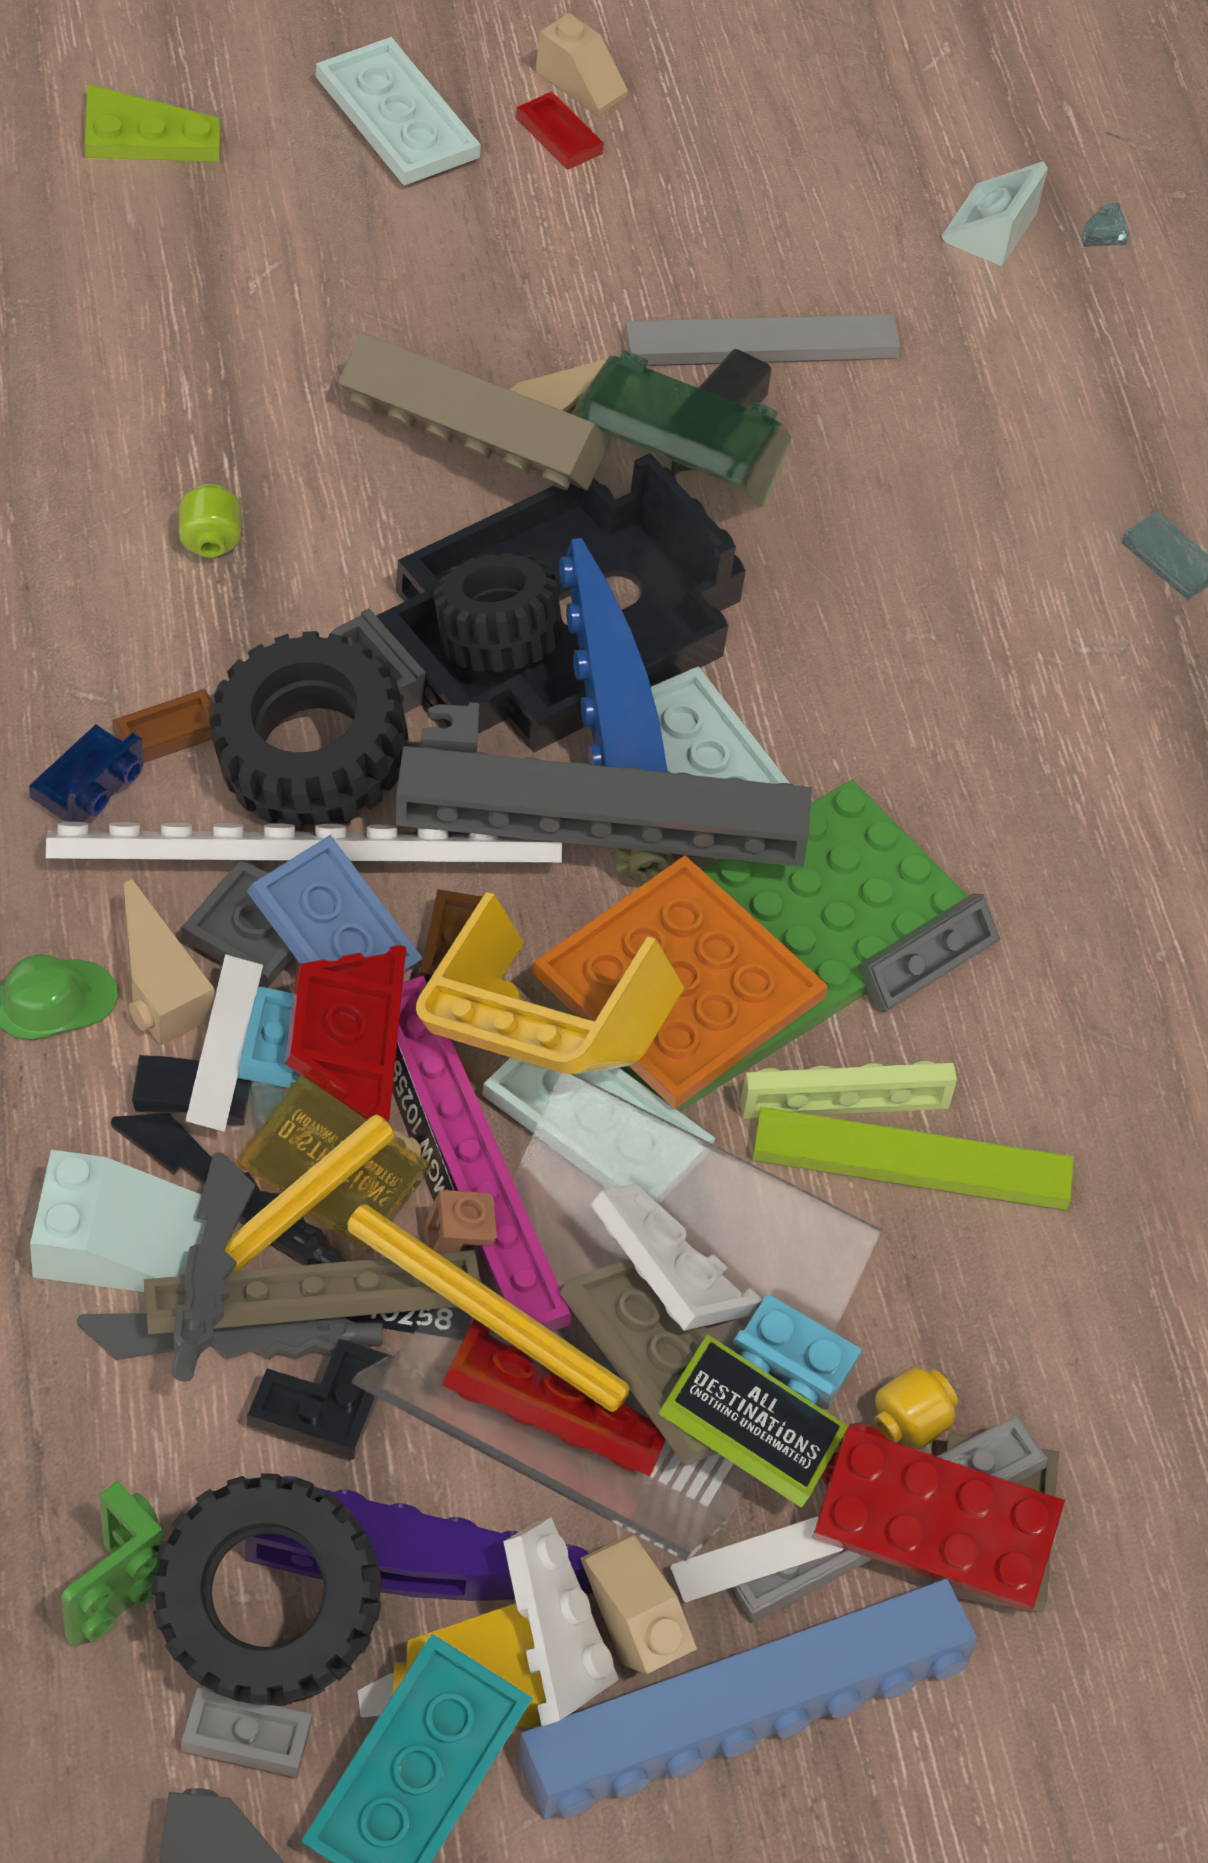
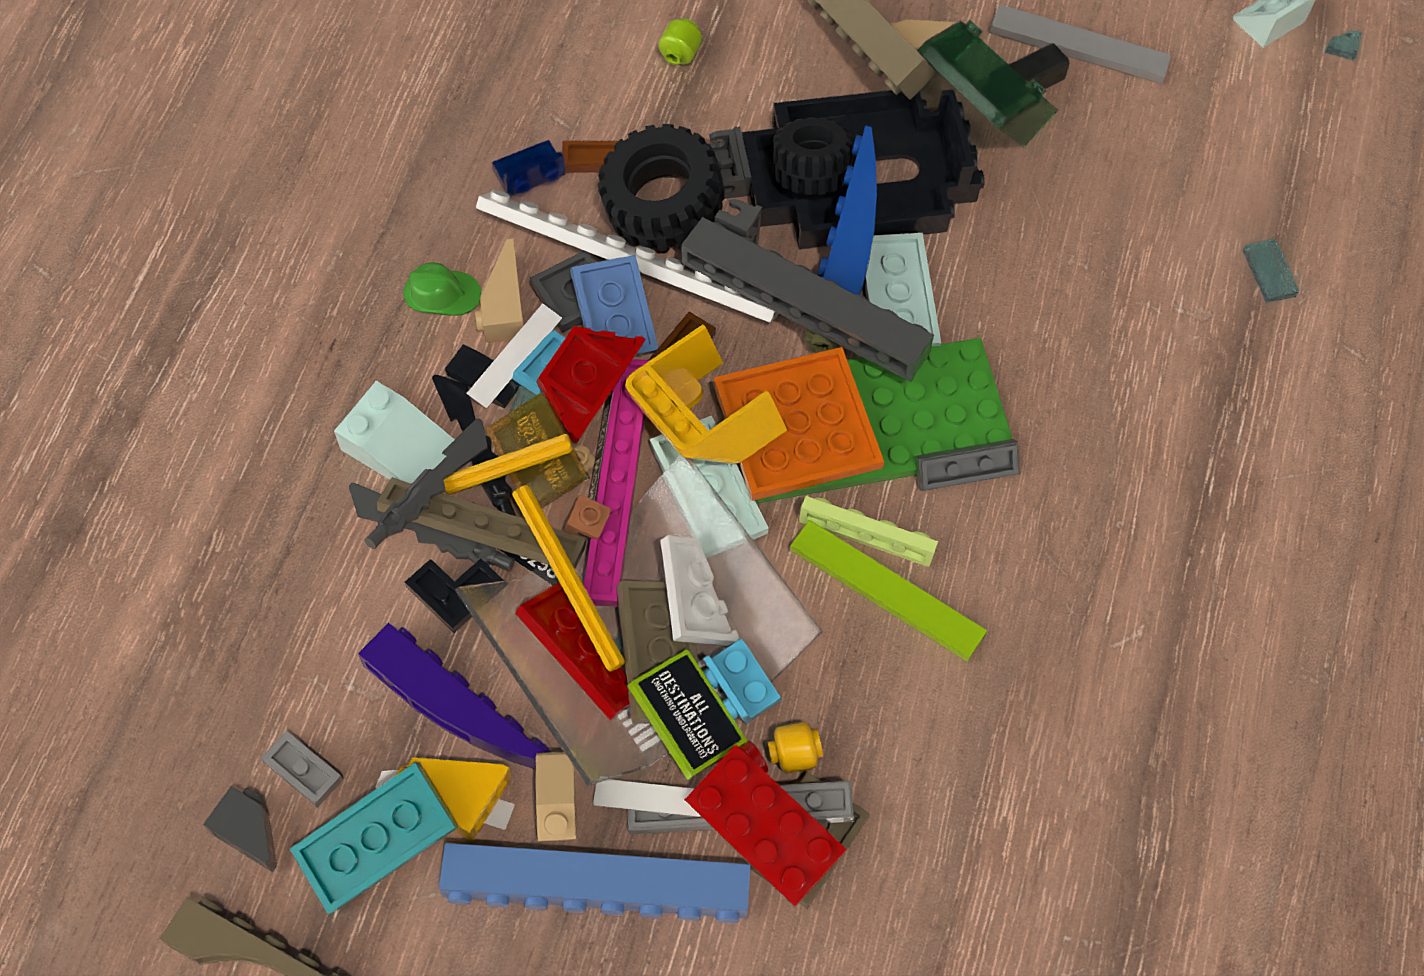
camera: 30 degrees right, 10 degrees up
bright green bracket [61,1481,163,1647] -> none
black tyre [151,1473,382,1706] -> none
white wing [503,1517,619,1726] -> none

